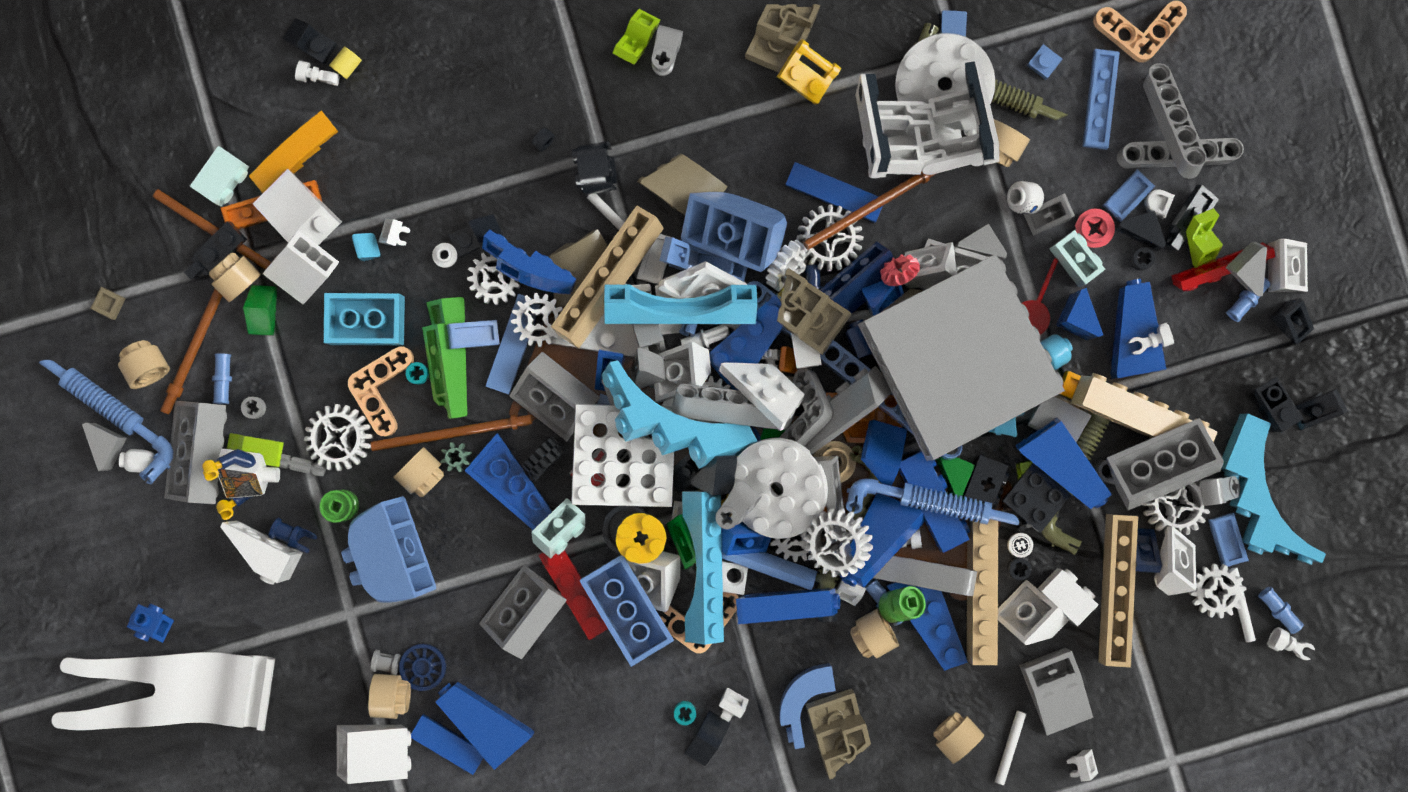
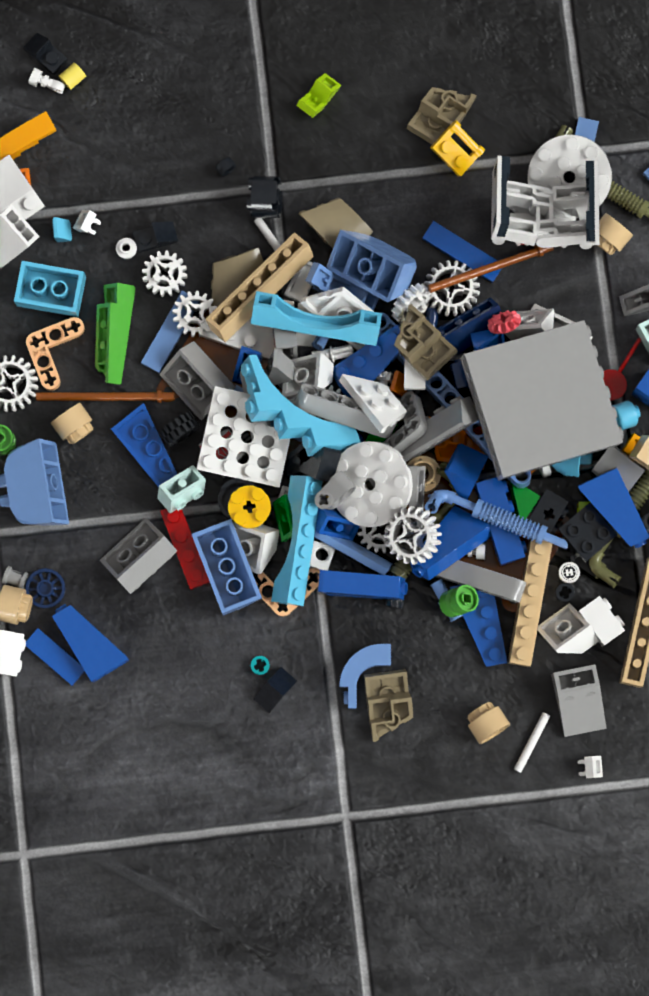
camera: 10 degrees right, 5 degrees down
teal bush [405,362,429,385] -> none
sand green gear [440,442,472,472] -> none
medium blue tile [447,320,500,349] -> none
blue slope [482,230,576,294] -> none
light grey piece [652,25,683,76] -> none
white tile [719,688,749,722] -> none
white tile [835,580,866,606] -> none
tan piece [850,608,899,658] -> none
light grey slope [955,224,1007,260] -> none
white head [1007,181,1044,214] -> none

